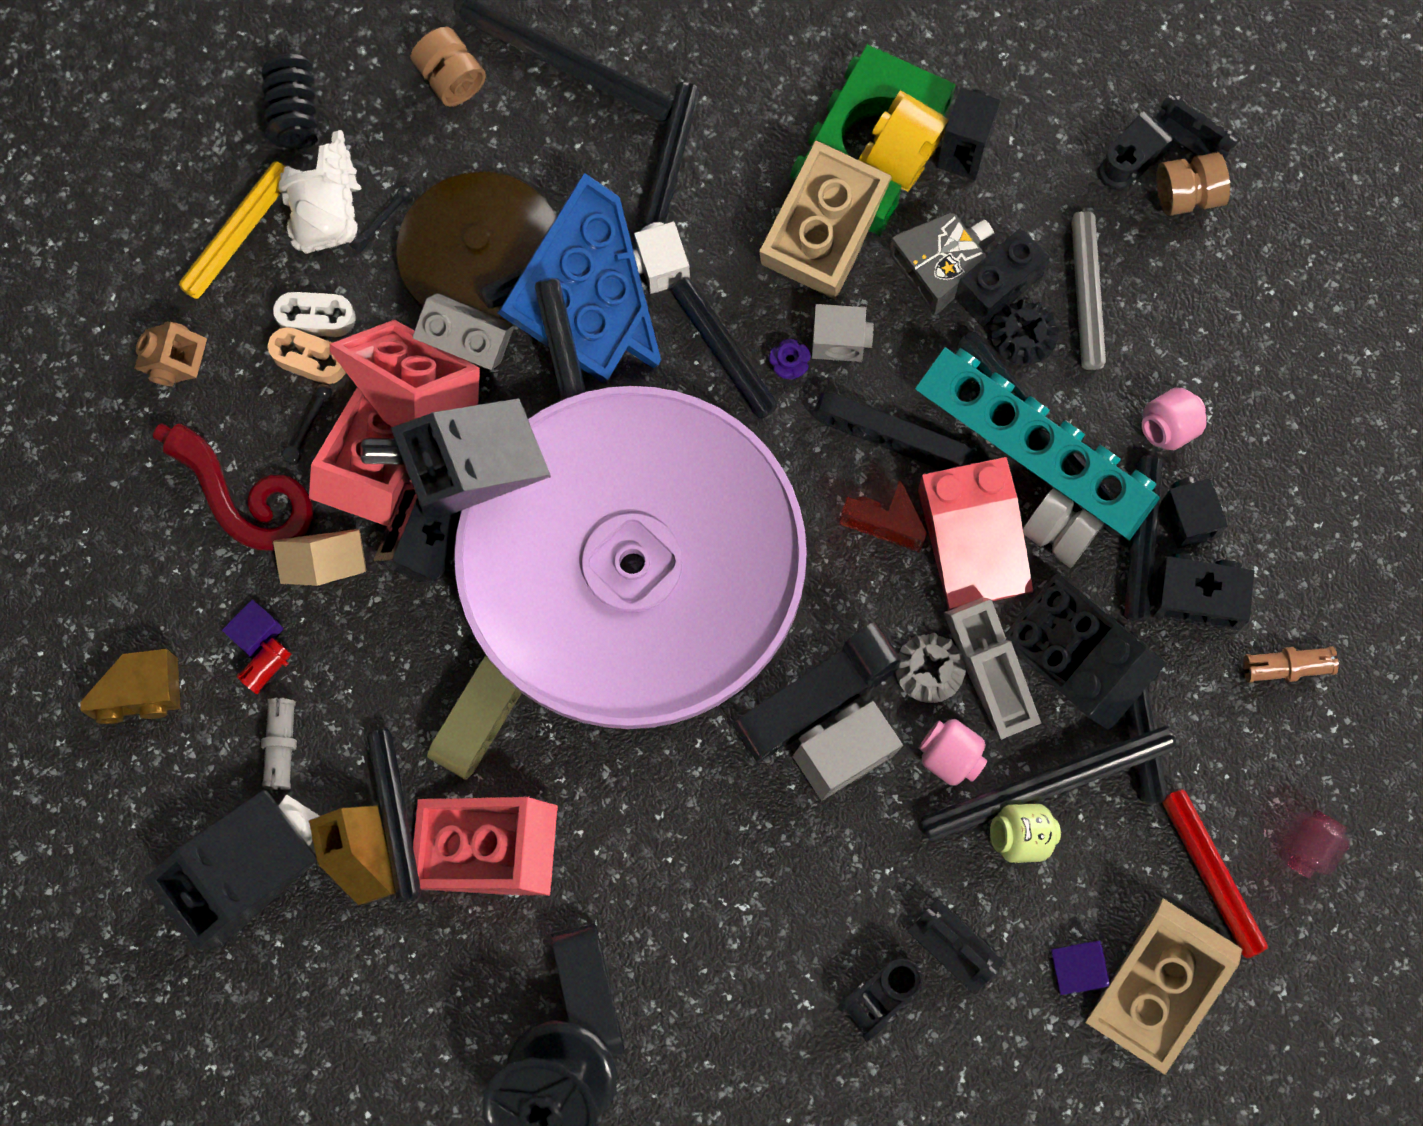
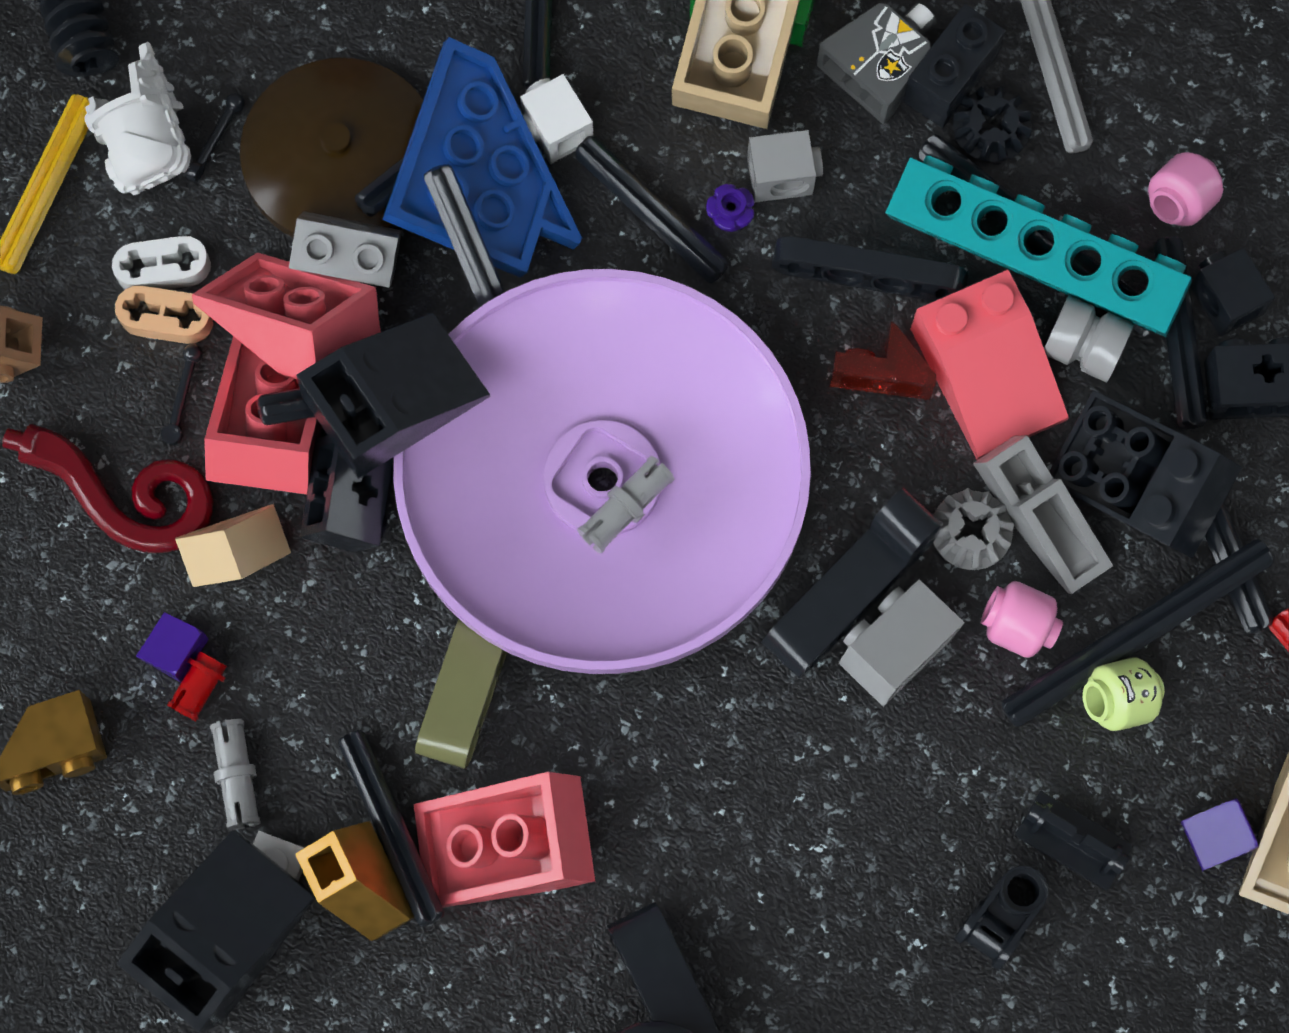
camera: 15 degrees left, 0 degrees up
none -> light grey pin [577,456,674,554]

